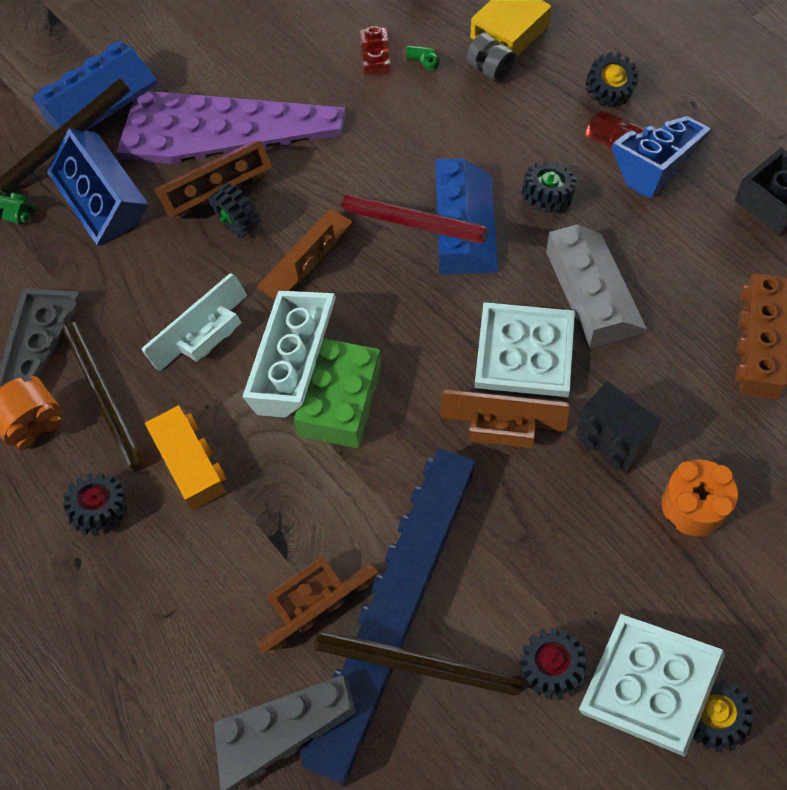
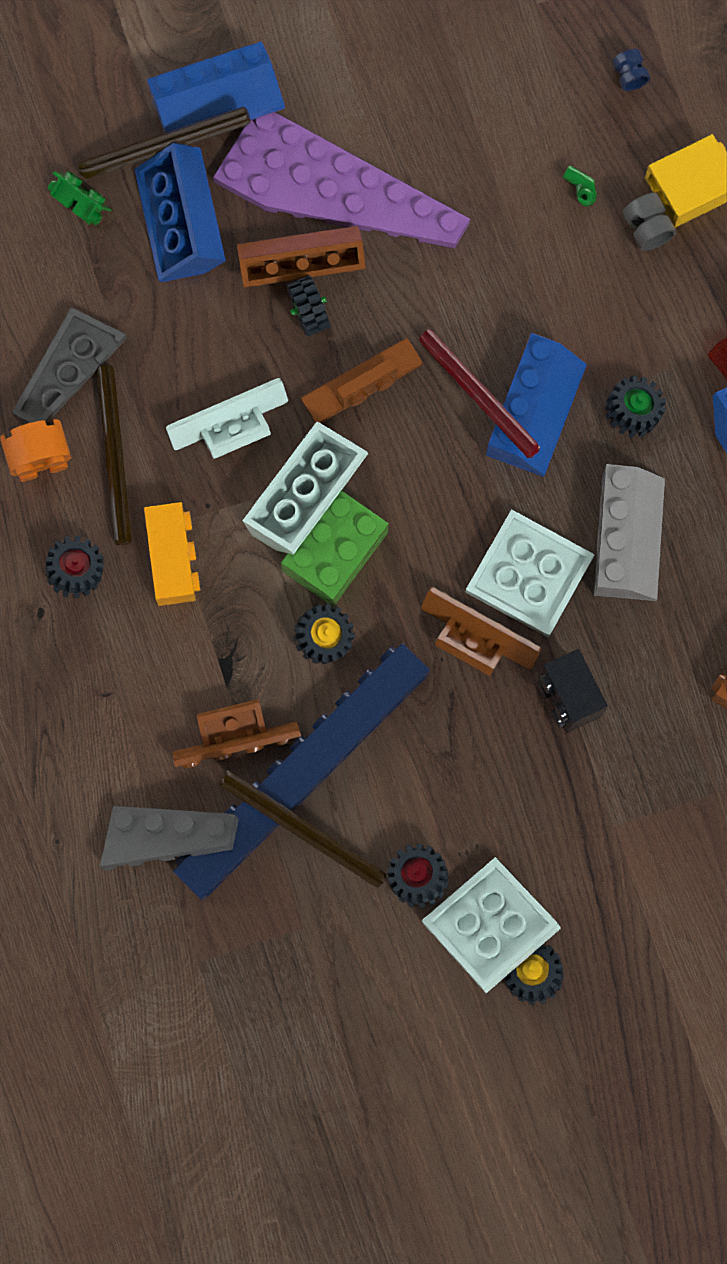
camera: 15 degrees right, 15 degrees up
clear red slope [360,26,390,75] -> none
orange brick [661,460,738,537] -> none
none -> black wheel [293,604,355,664]

